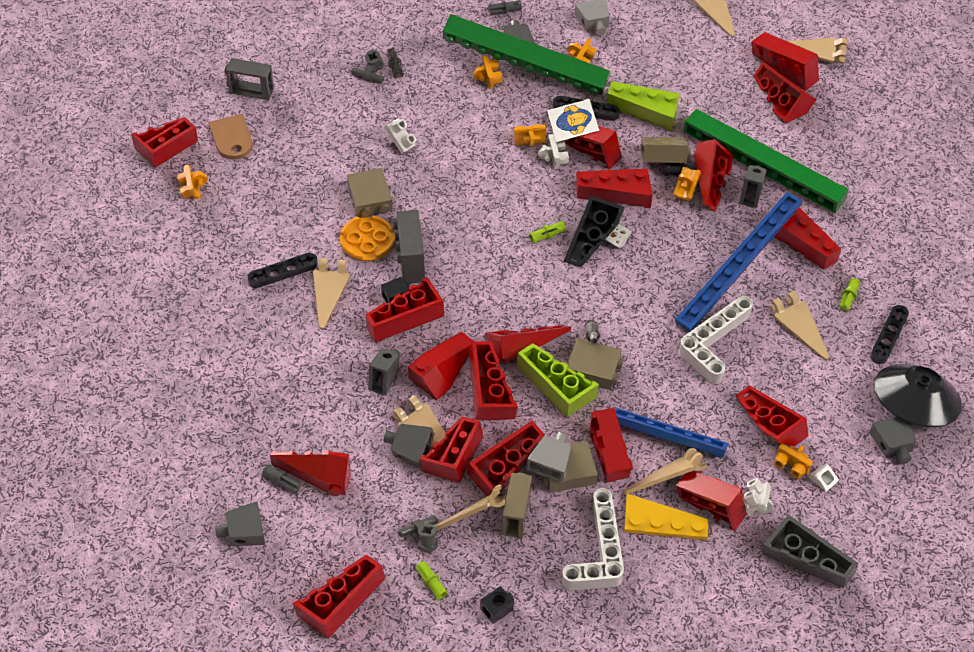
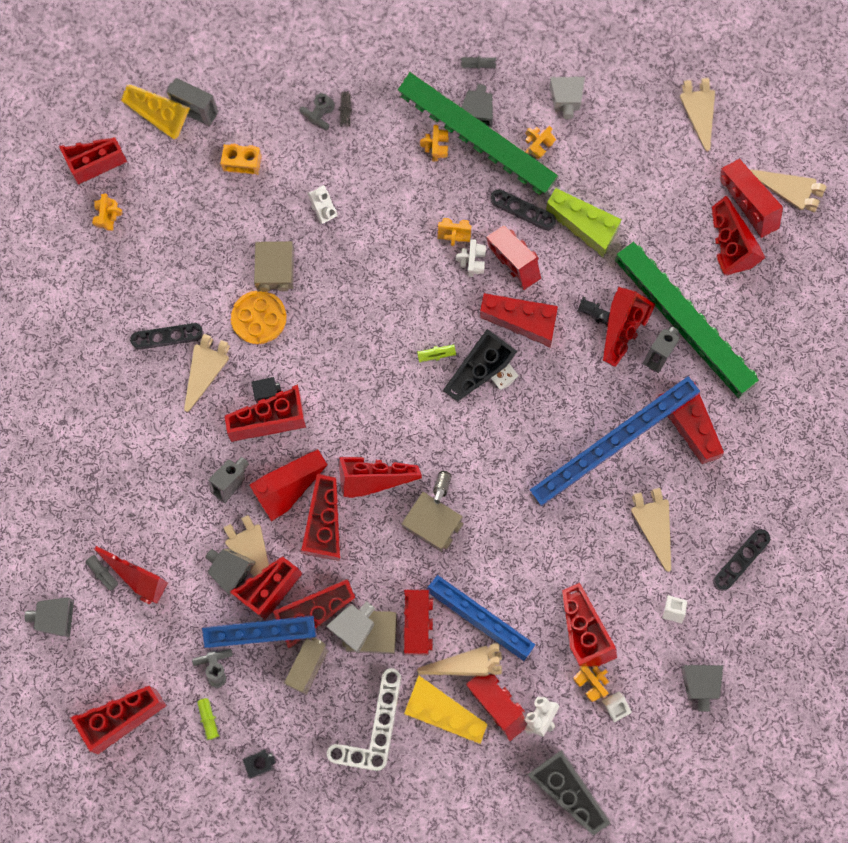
camera: 20 degrees right, 20 degrees up
medium nougat tile [209,114,253,159] -> none
dark grey wedge [393,210,425,284] -> none
tan flag [435,485,507,531] -> none
lime wedge [517,344,599,418] -> none
sticker [547,99,599,142] -> none
dark tan brick [641,137,691,163] -> none
light orange hips [673,167,701,201] -> none
white beam [679,296,753,384] -> none
lime axle [839,278,861,311] -> none
black dish [874,364,962,428] -> none
none -> yellow wing [121,85,190,139]
none -> blue plate [202,616,316,648]
none -> light orange brick [221,144,262,175]
none -> white slope [662,596,687,623]

